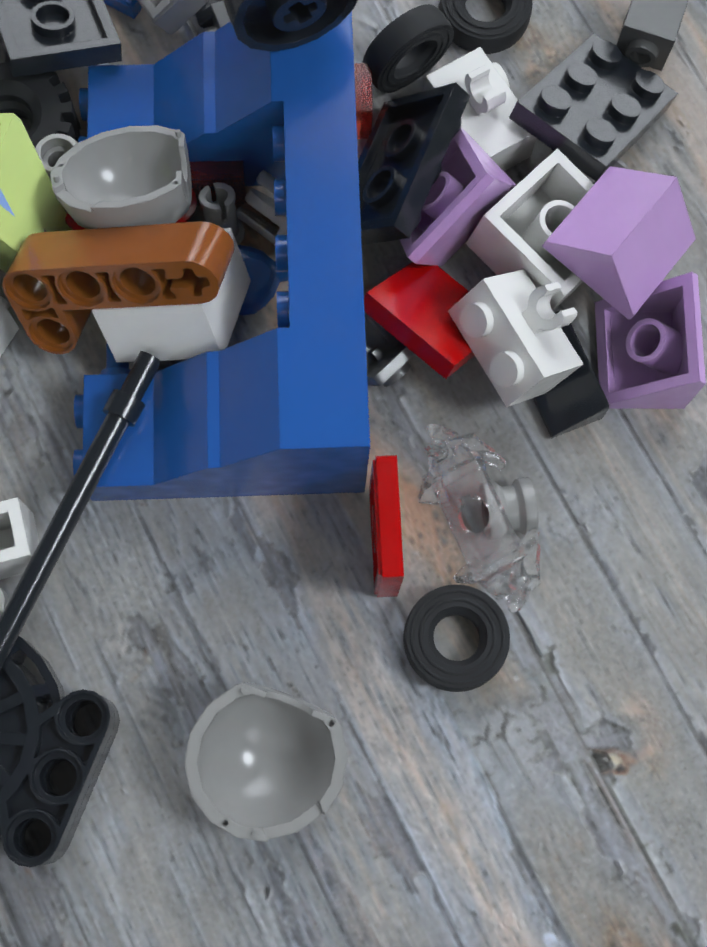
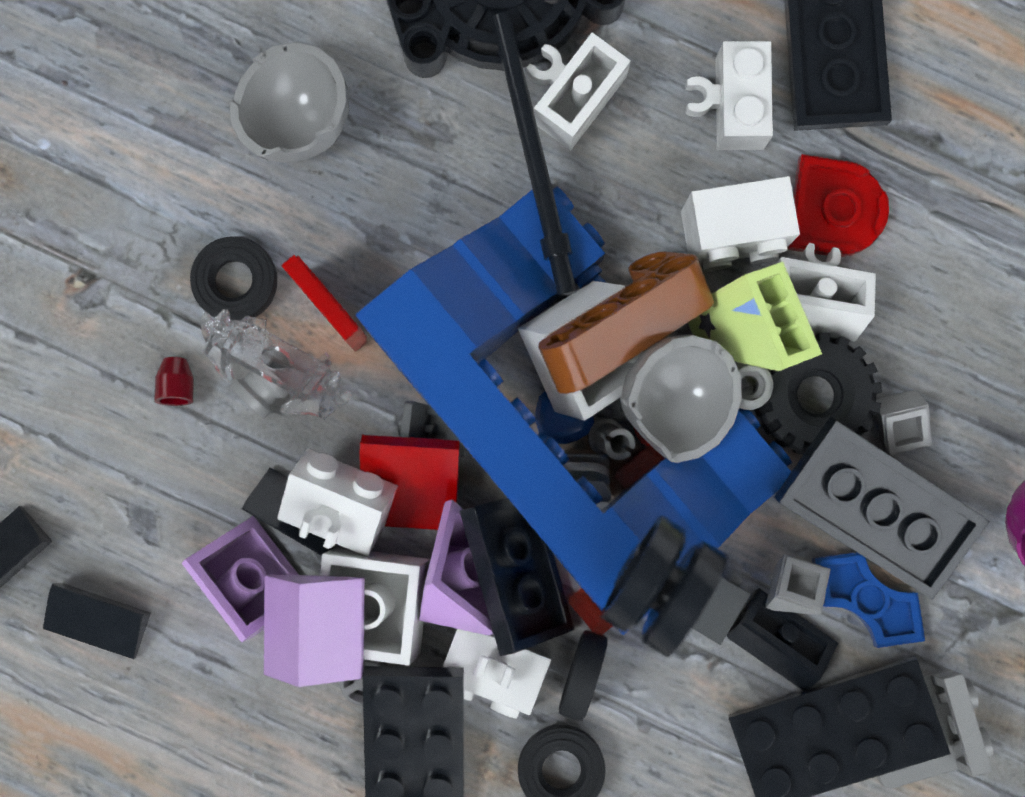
camera: 145 degrees right, 10 degrees up
none -> dark red hose [154,357,194,406]

